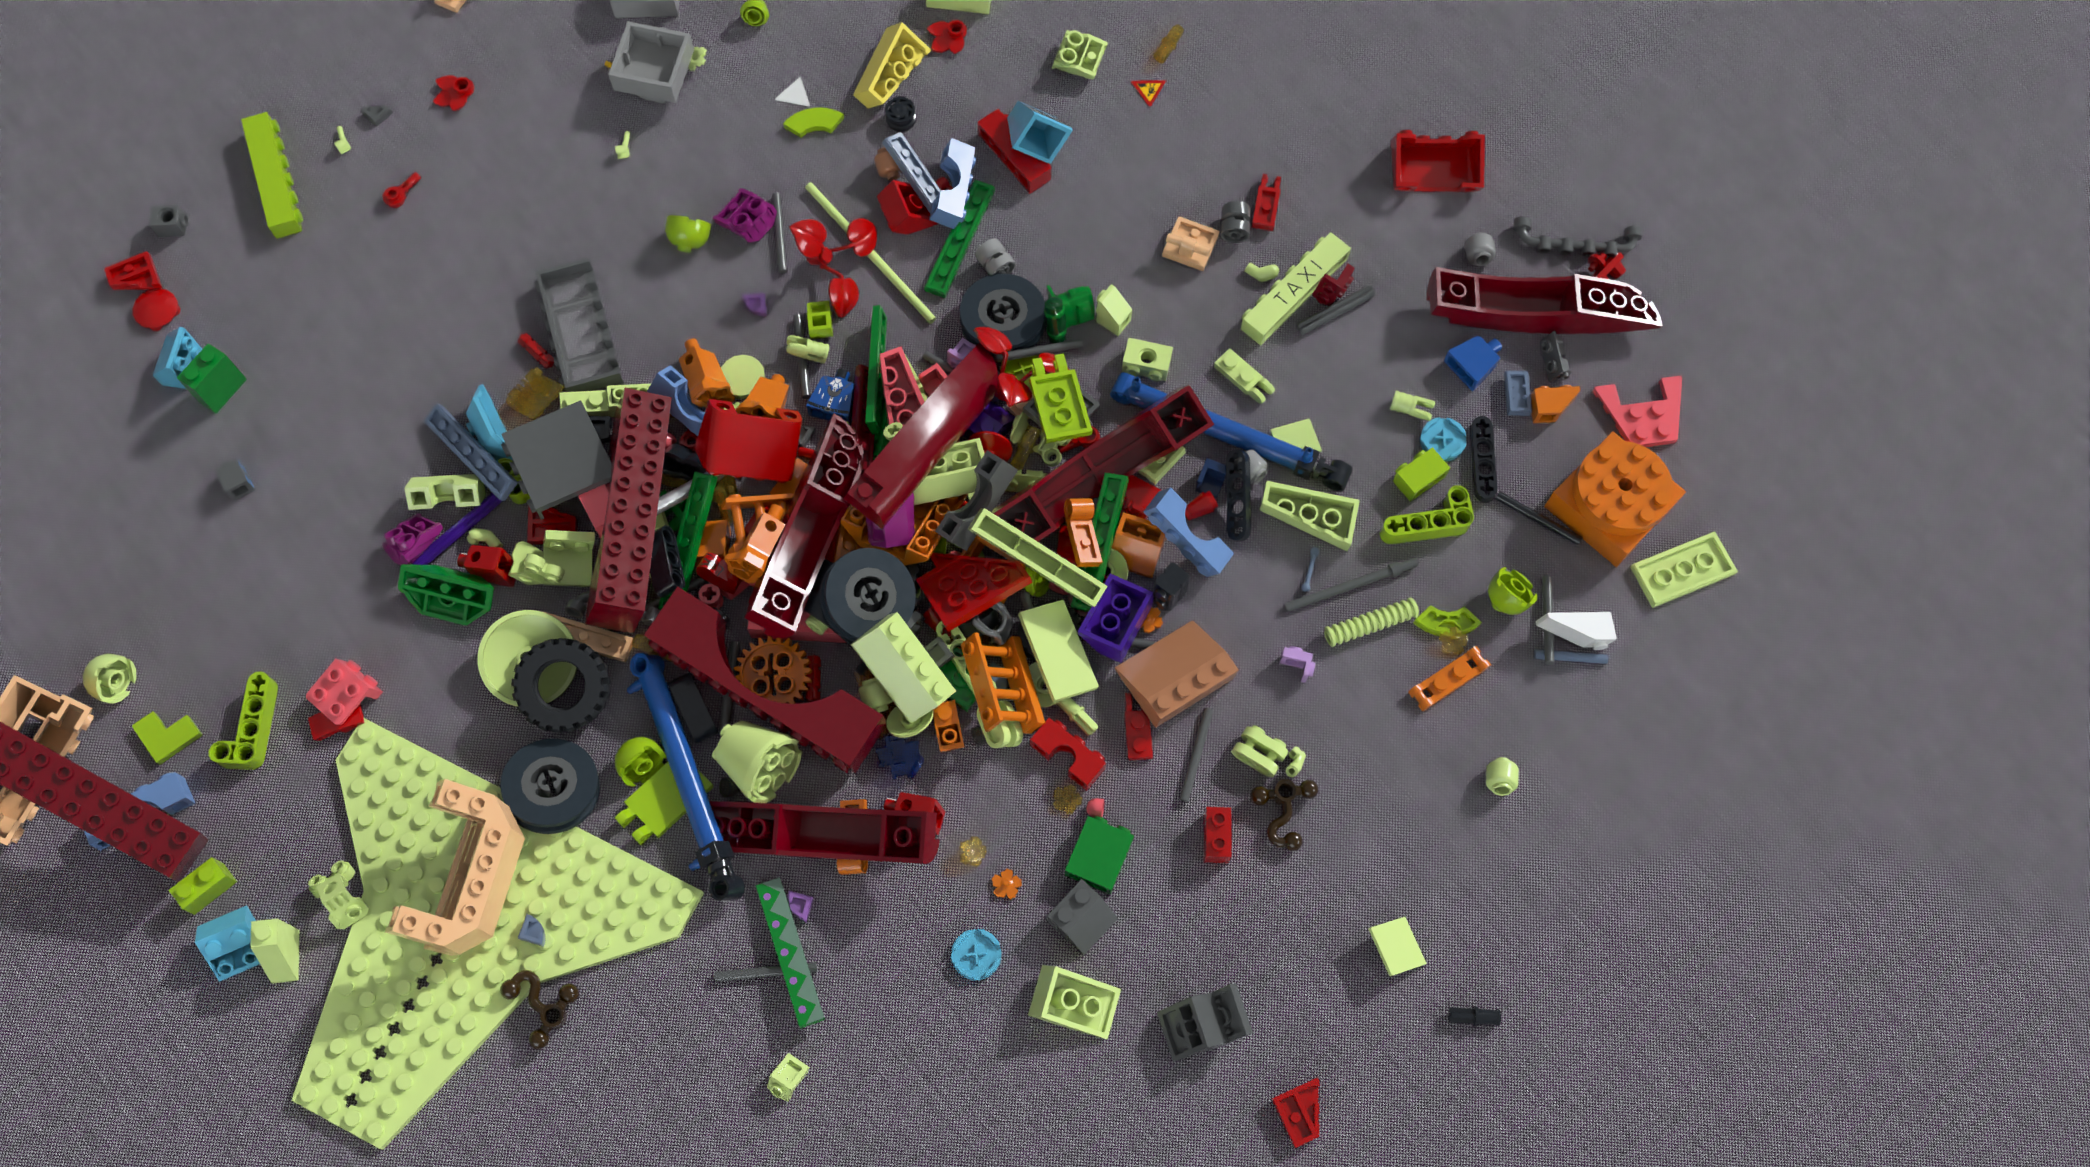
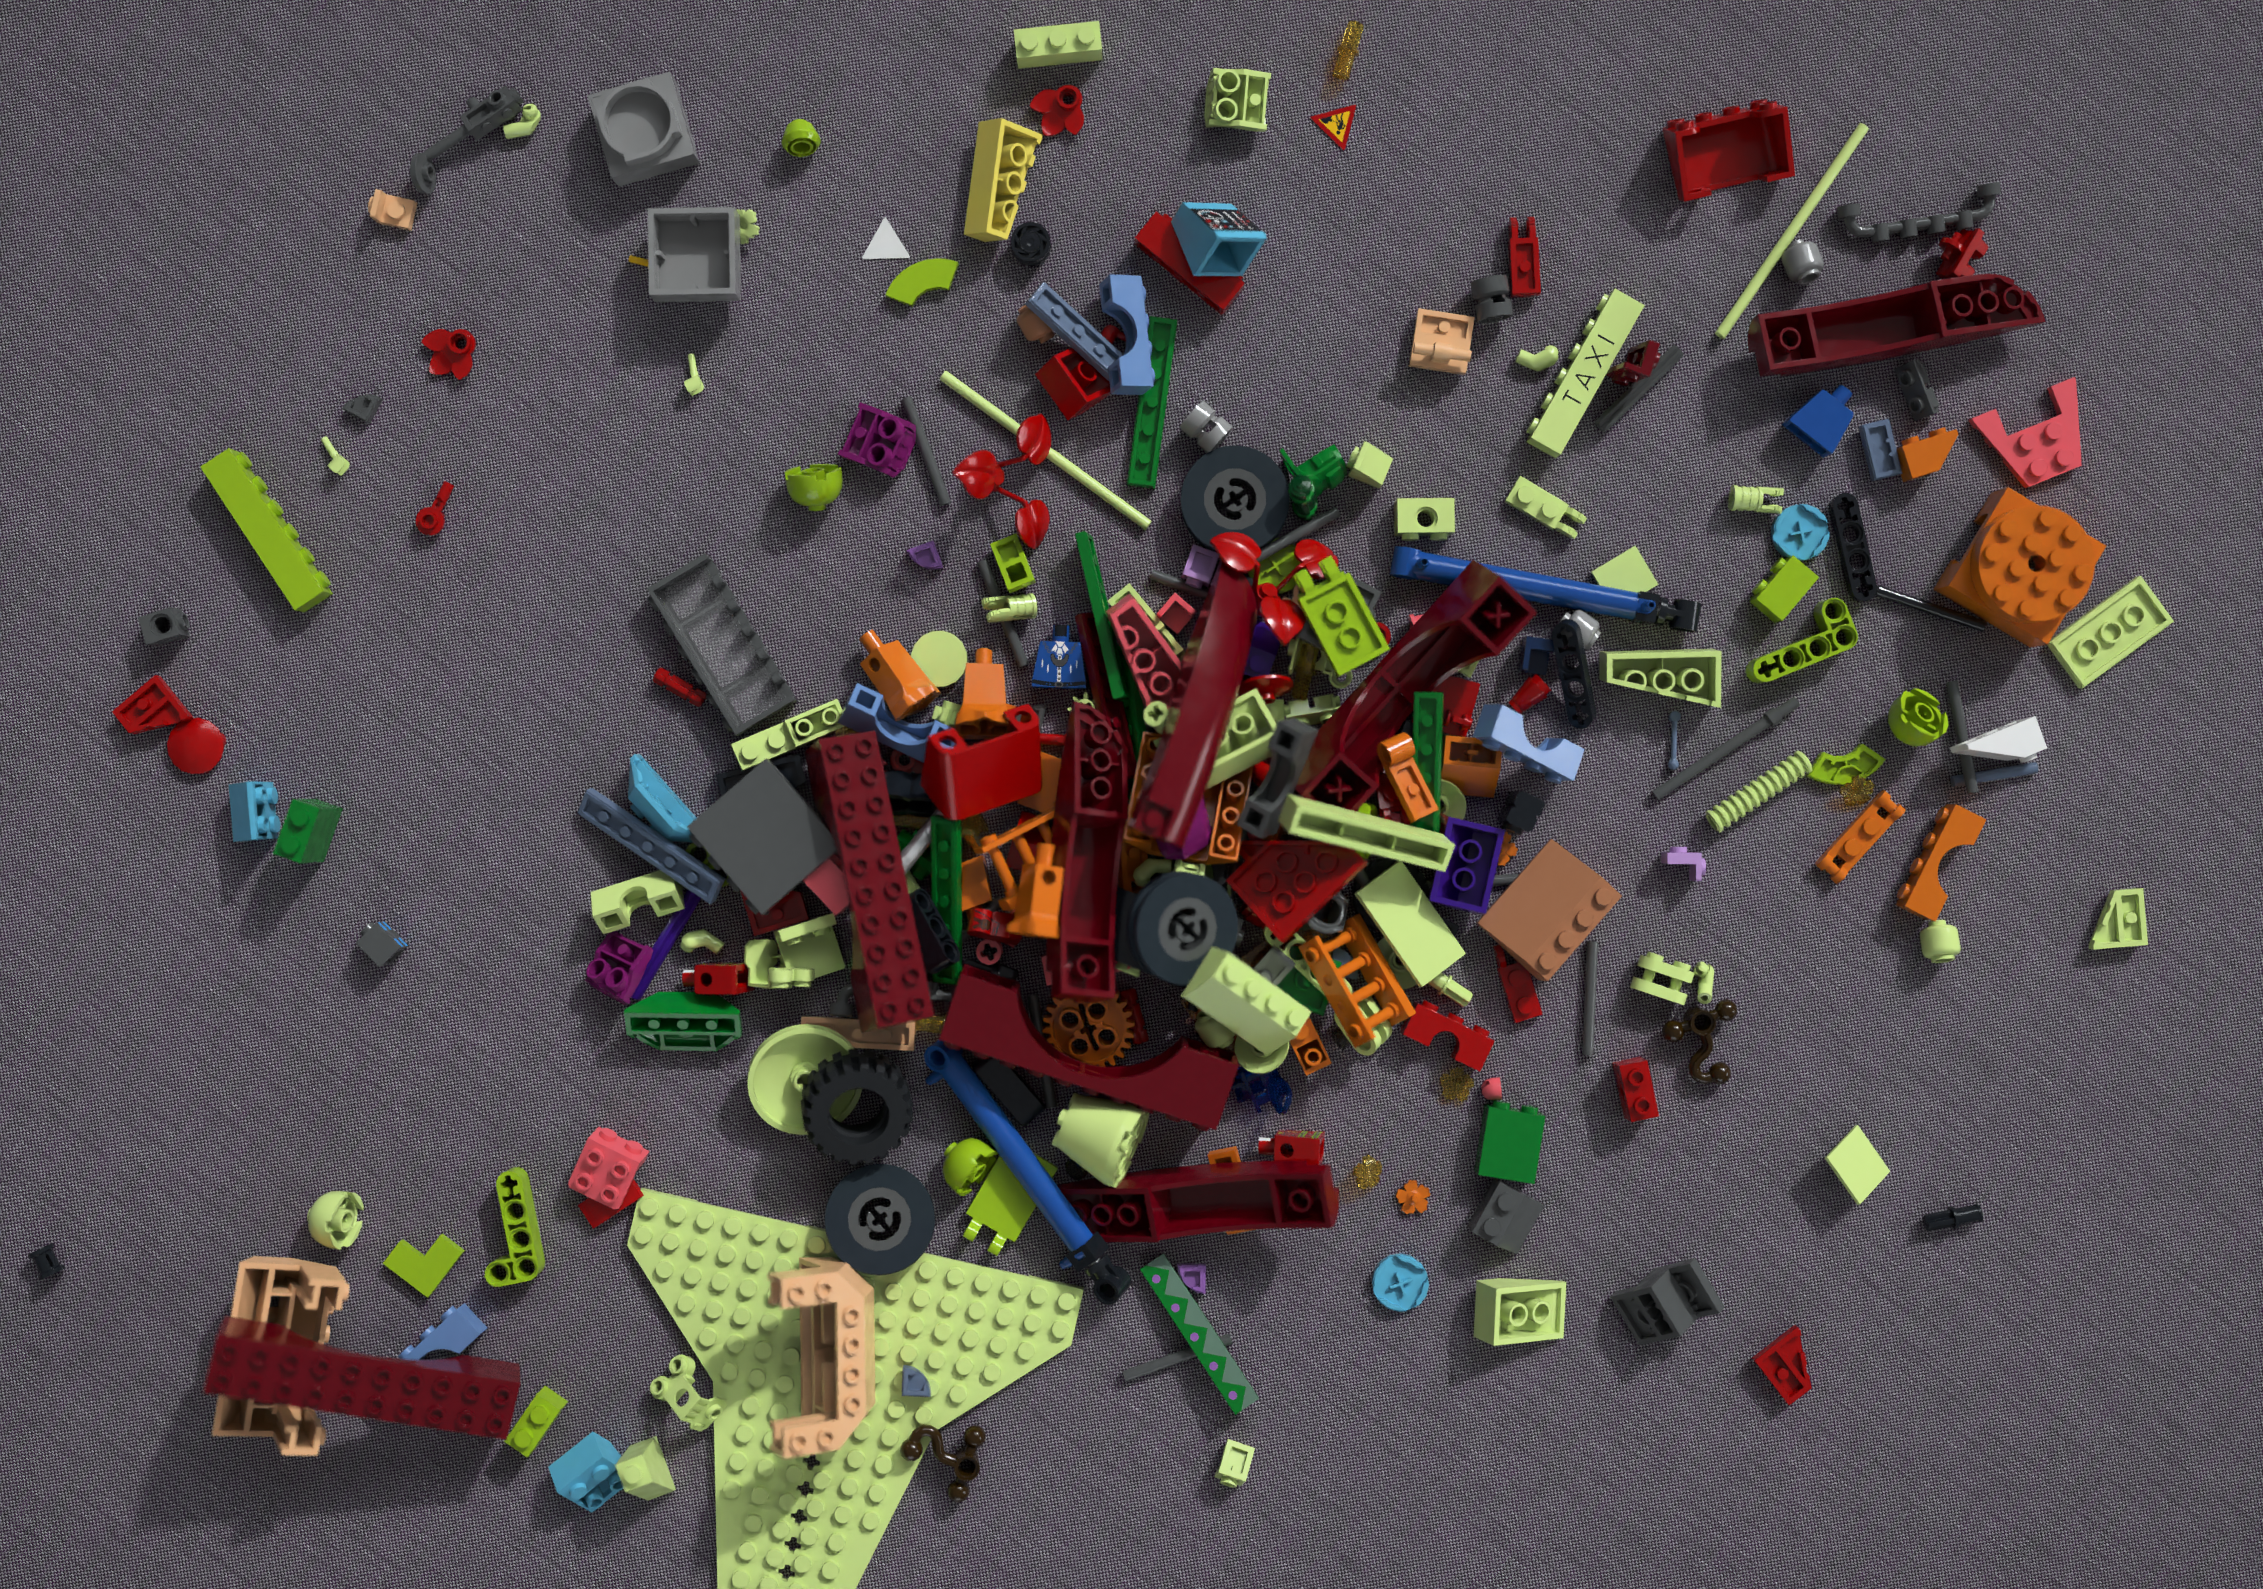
camera: 10 degrees left, 20 degrees up
clear yellow hinge [505,367,565,420] -> none
none -> yellowish green piece [1715,123,1869,339]
none -> orange arch [1896,804,1987,922]
none -> yellowish green wing [2089,888,2148,950]

